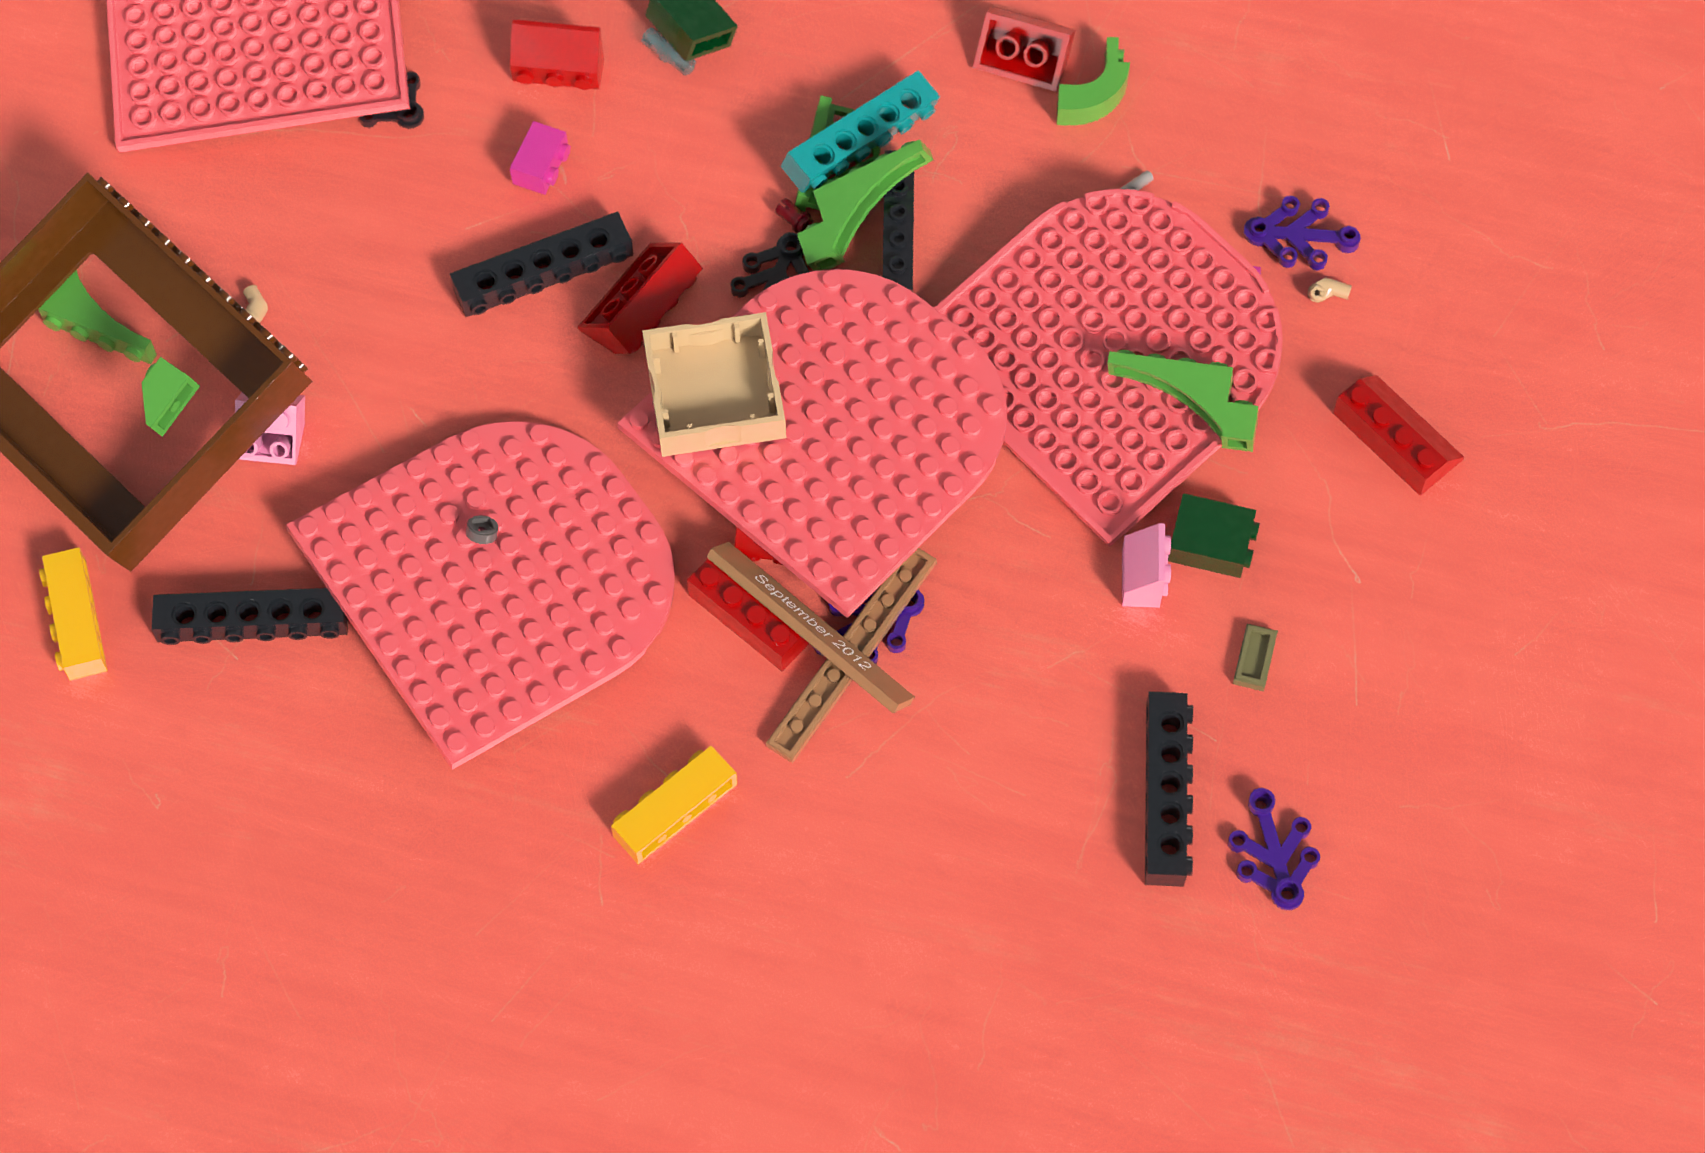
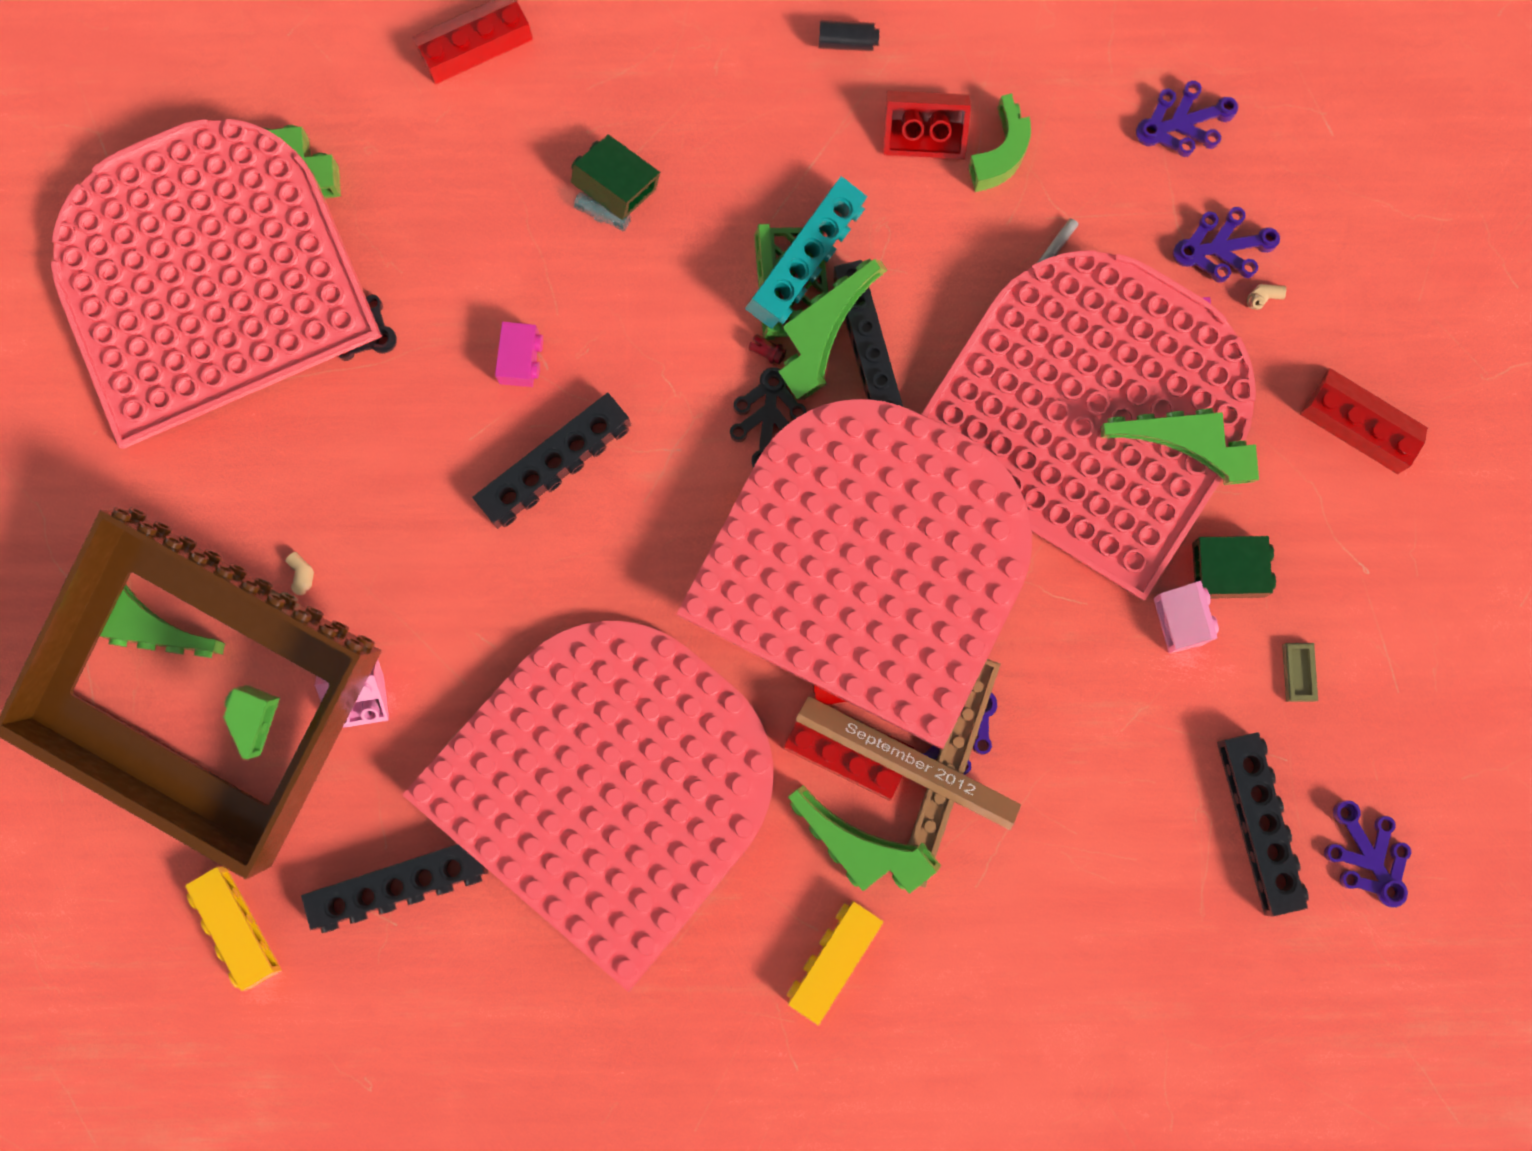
camera: 15 degrees left, 15 degrees up
dark grey tile [466,515,498,544] -> none
slope [510,19,604,90] -> none
red slope [577,242,703,354] -> none
tan tile [642,312,786,457] -> none
none -> bright green arch [788,785,941,894]
none -> dark purple plant [1136,81,1238,157]

